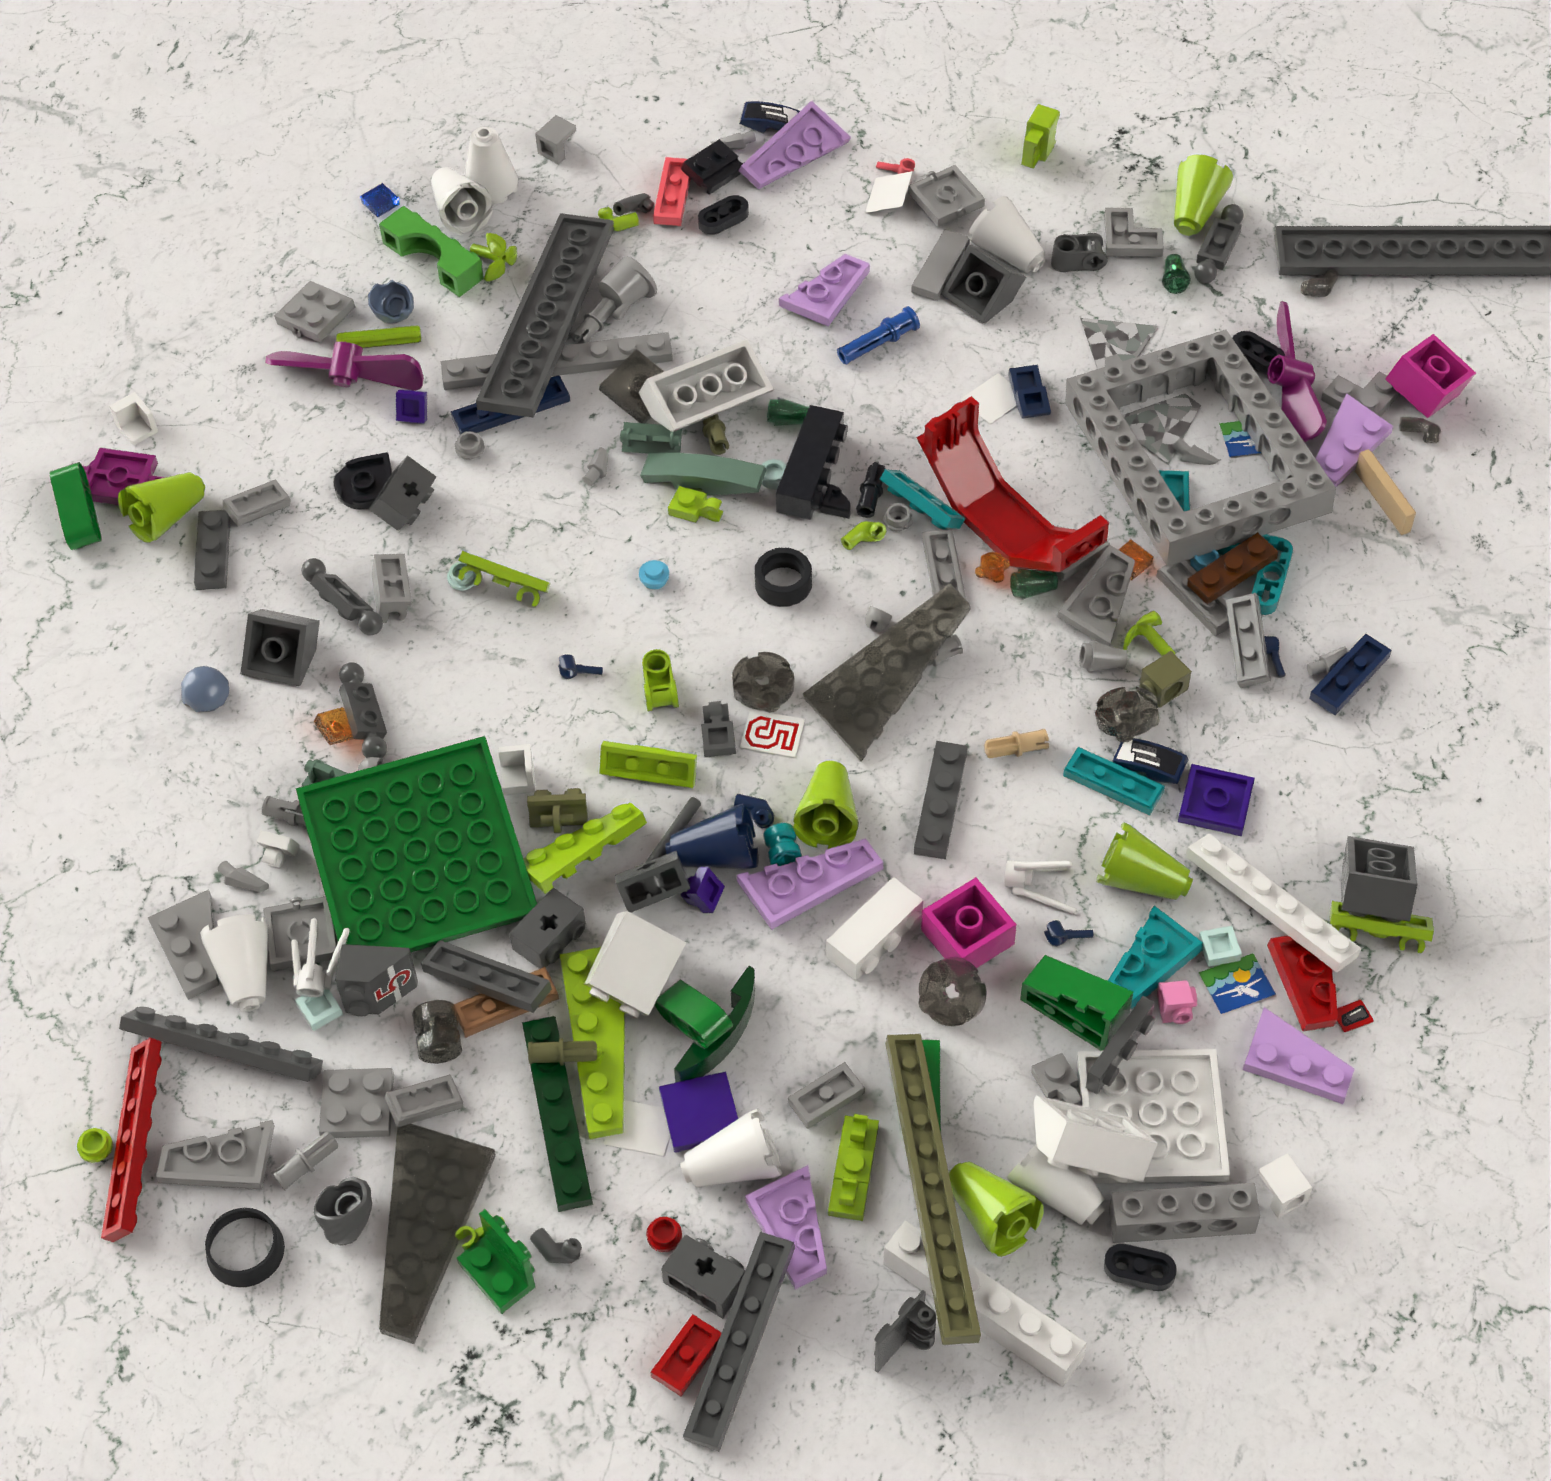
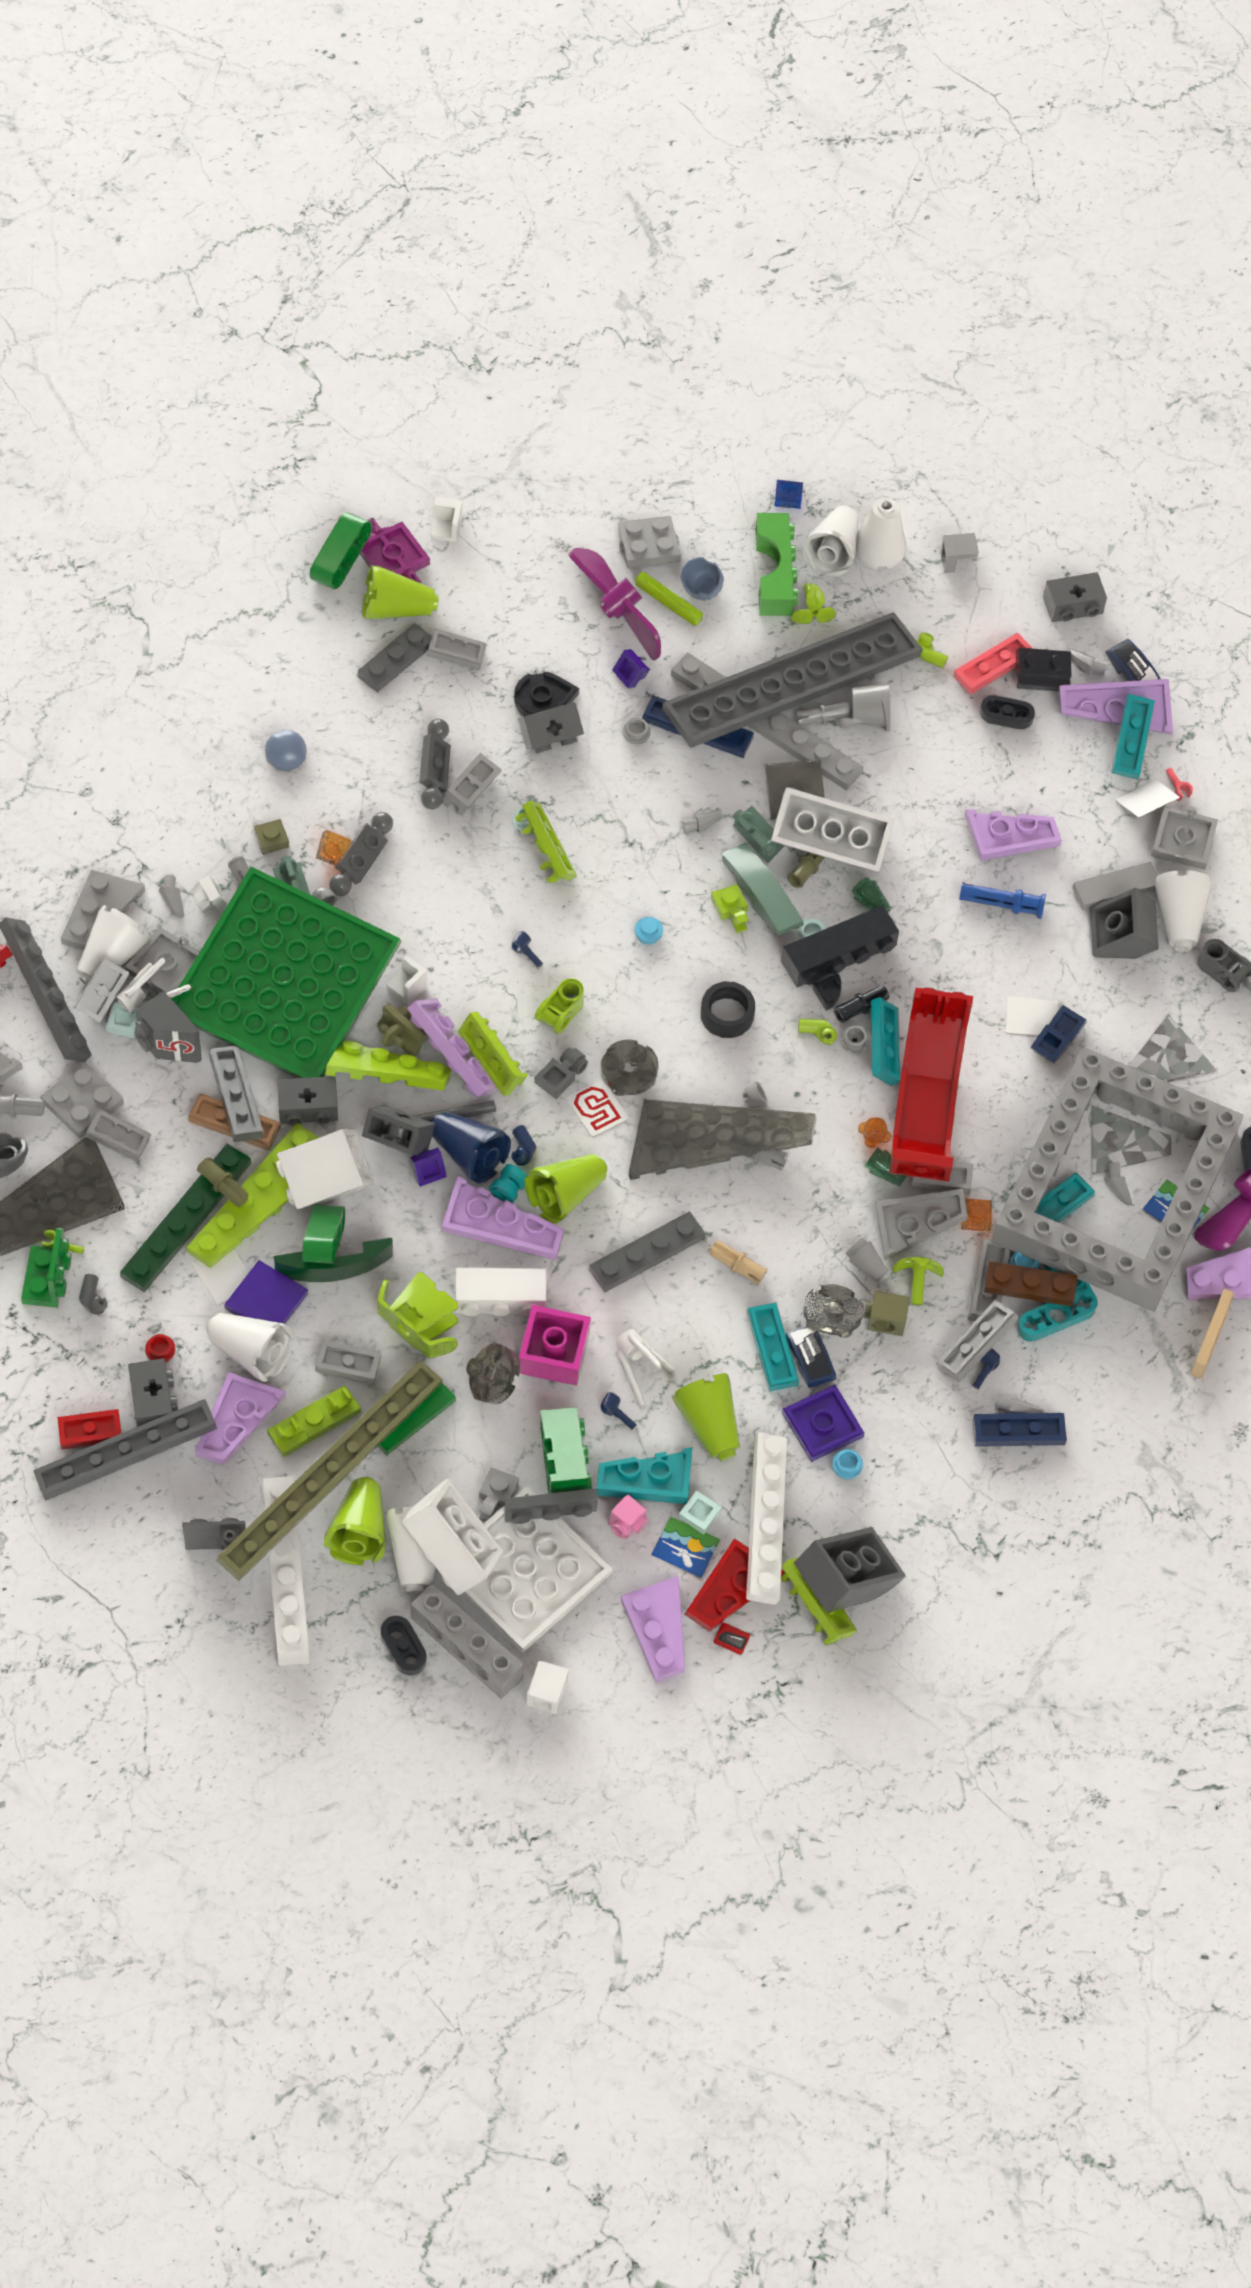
camera: 40 degrees right, 5 degrees up
dark grey slope [240,609,320,686] -> none
clear smoke wheel [412,1000,462,1064] -> none
dark grey arm [613,193,654,216] -> none
light grey tile [922,529,966,611] -> none
none -> light grey hinge [74,958,129,1022]
none -> olive plate [254,819,289,854]
none -> lime piece [377,1272,458,1359]
none -> lavender wing [407,998,497,1097]
none -> medium azure plate [832,1449,863,1479]
none -> dark grey brick [1043,572,1107,622]
none -> teal plate [1111,694,1155,779]

